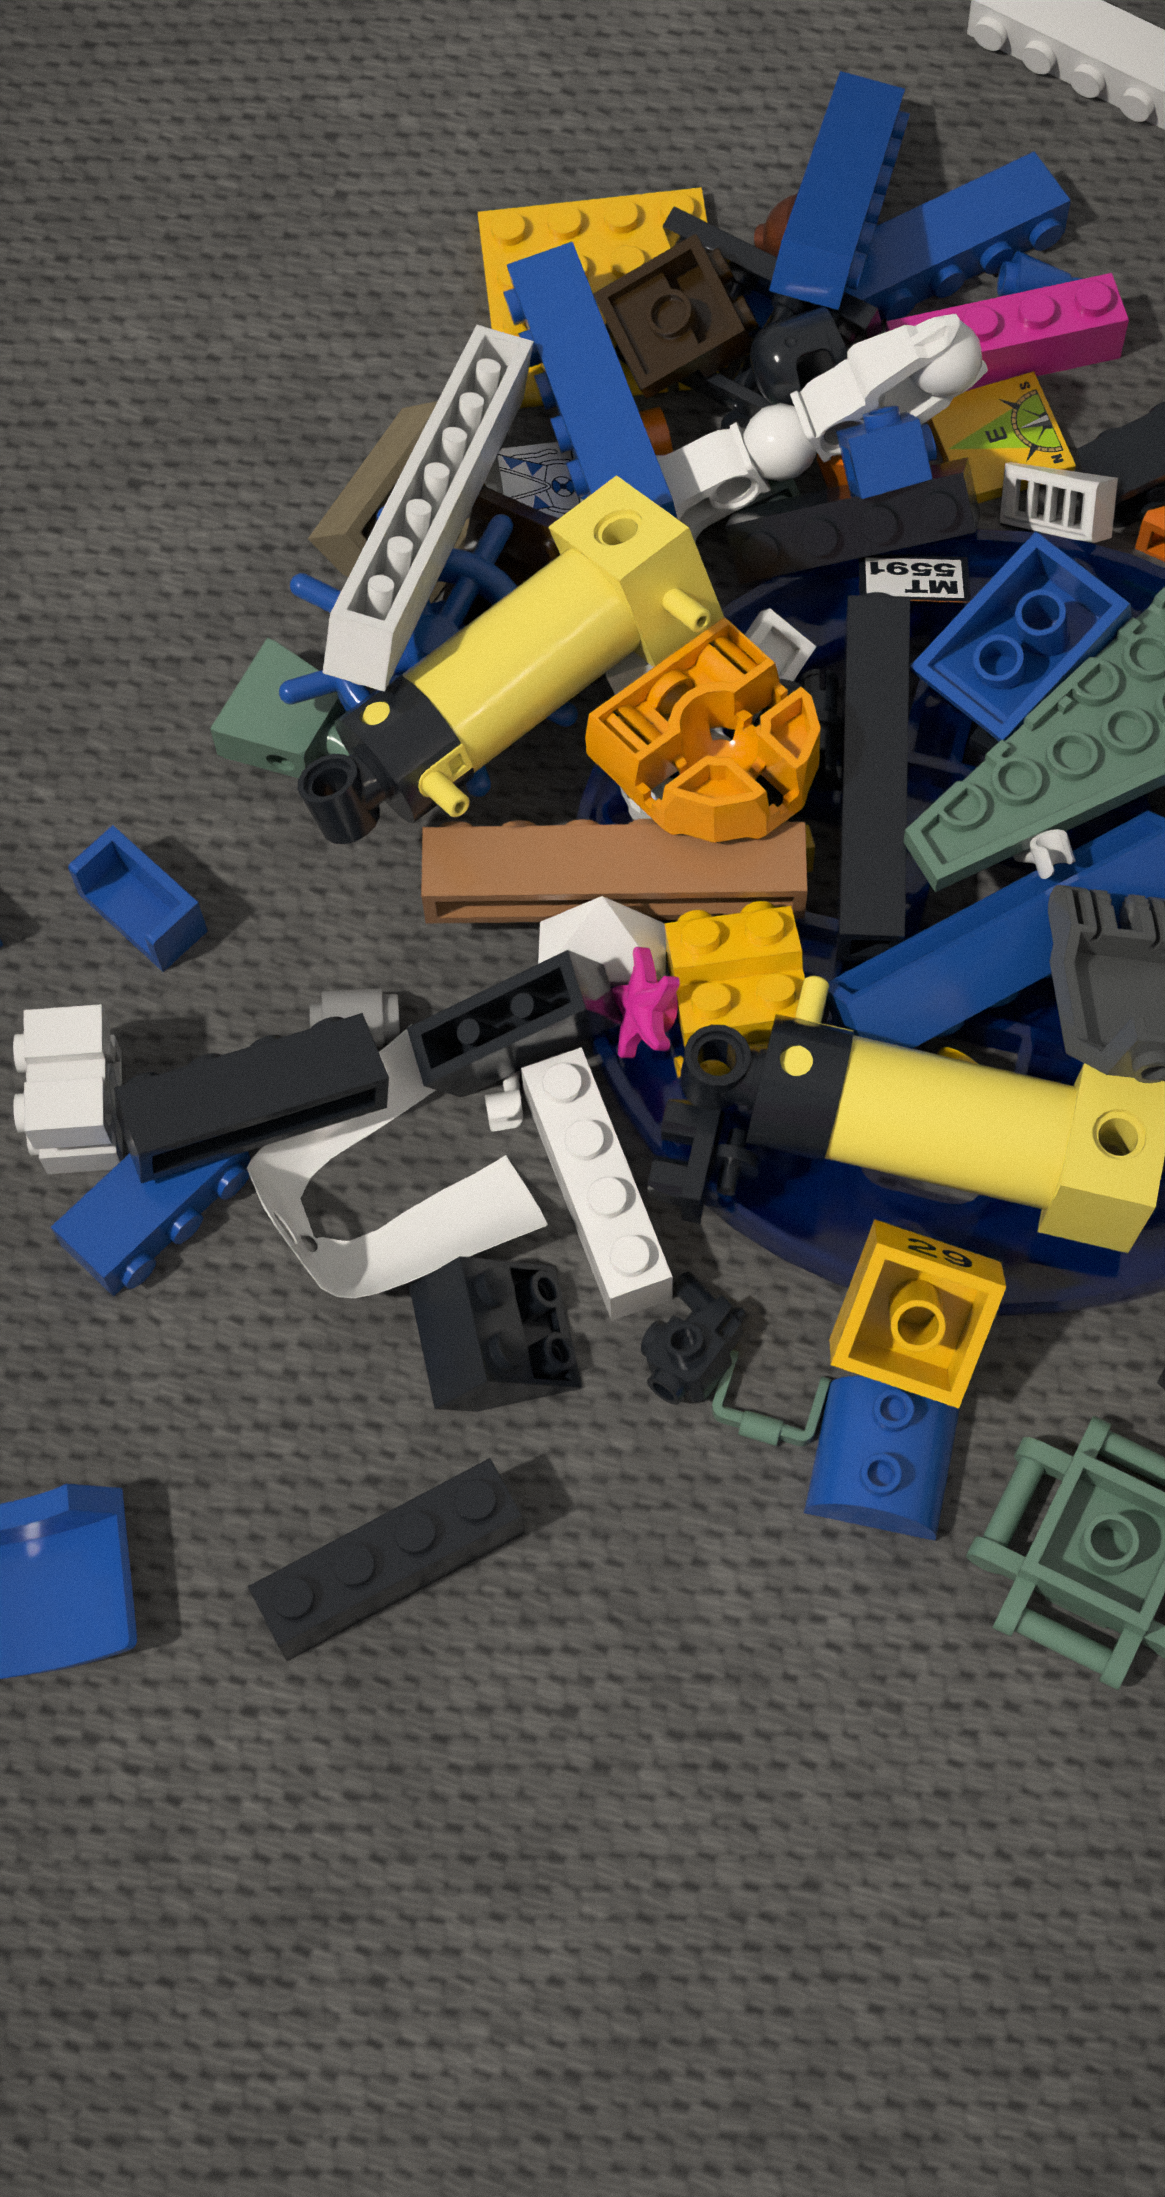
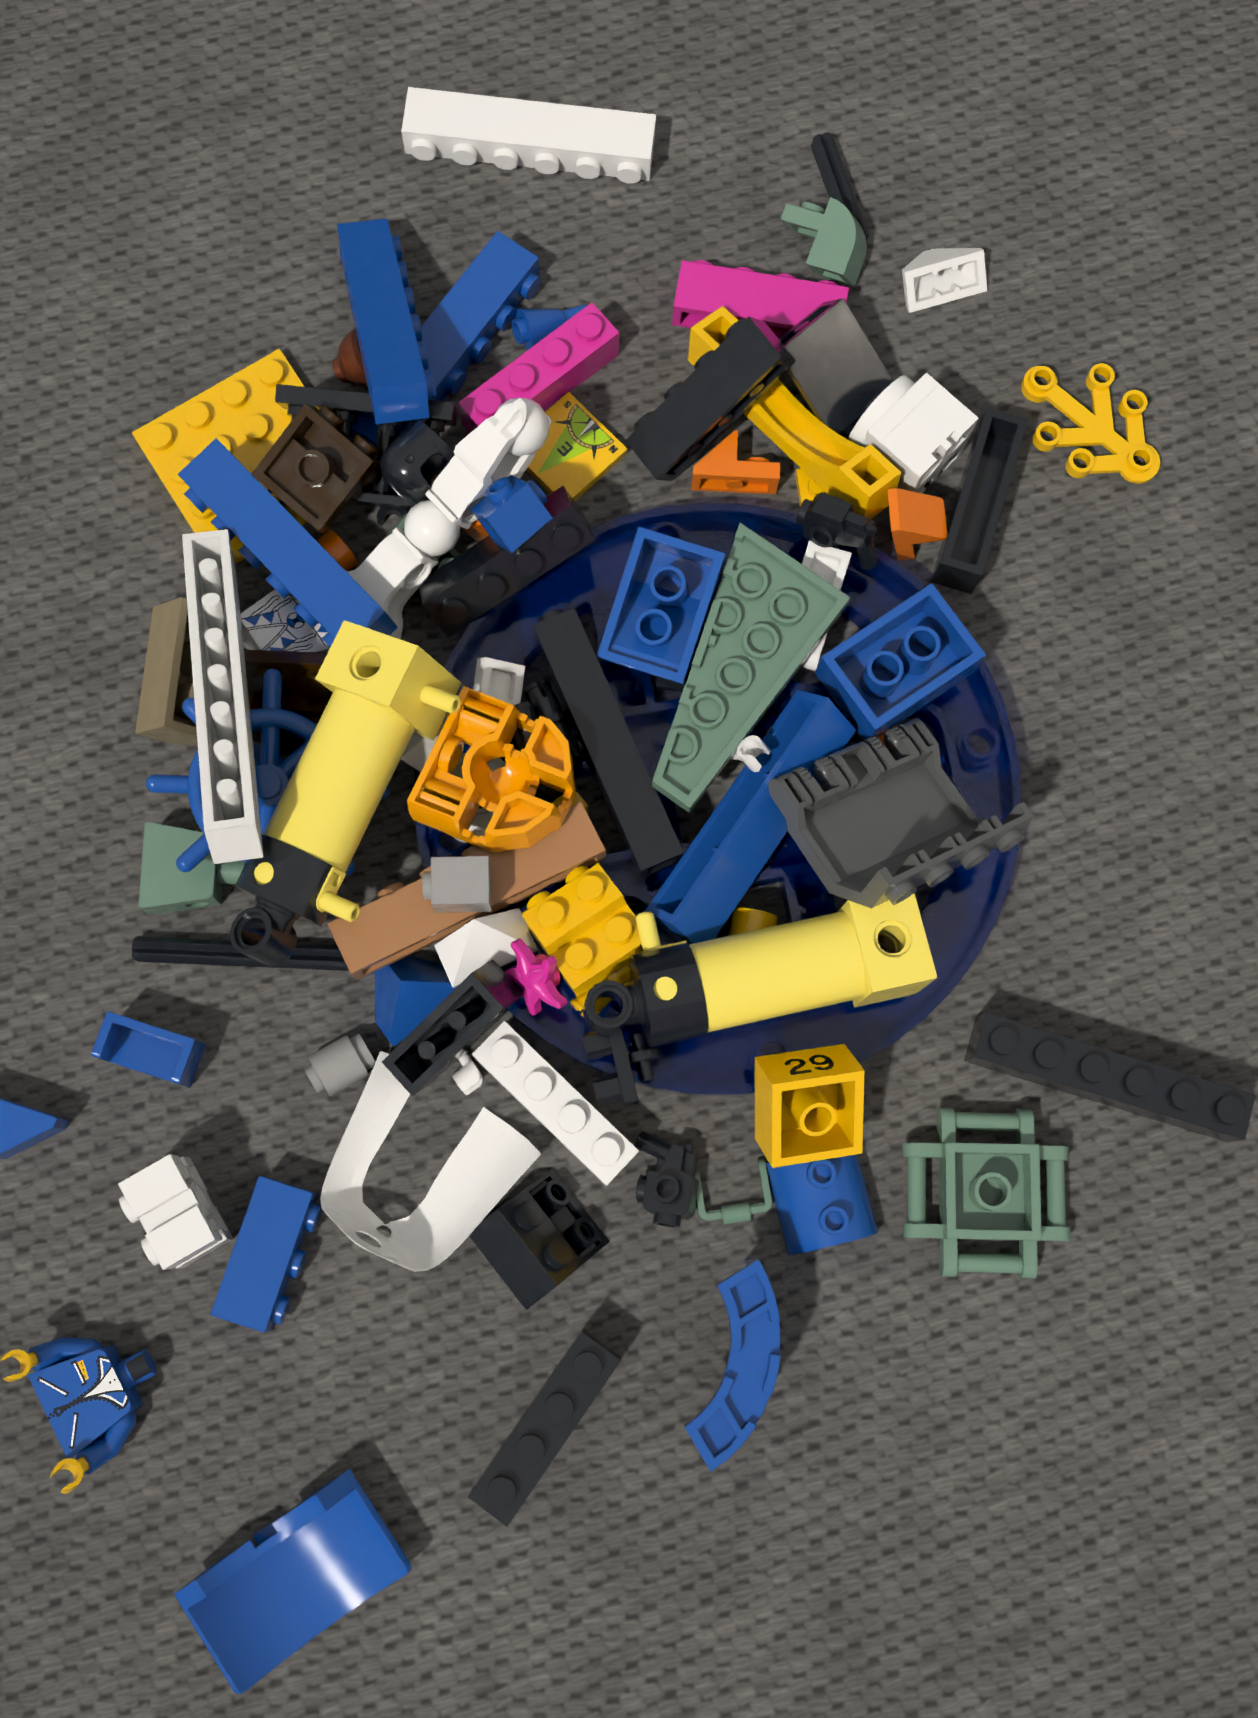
camera: 35 degrees left, 10 degrees up
black brick [114,1013,389,1184] -> none
sticker [859,554,971,602] -> none
white slope [1000,462,1118,543] -> none
none -> black axle [132,936,349,971]
none -> blue slope [375,956,455,1047]
none -> light grey brick [422,856,492,913]
none -> blue panel [684,1258,781,1472]

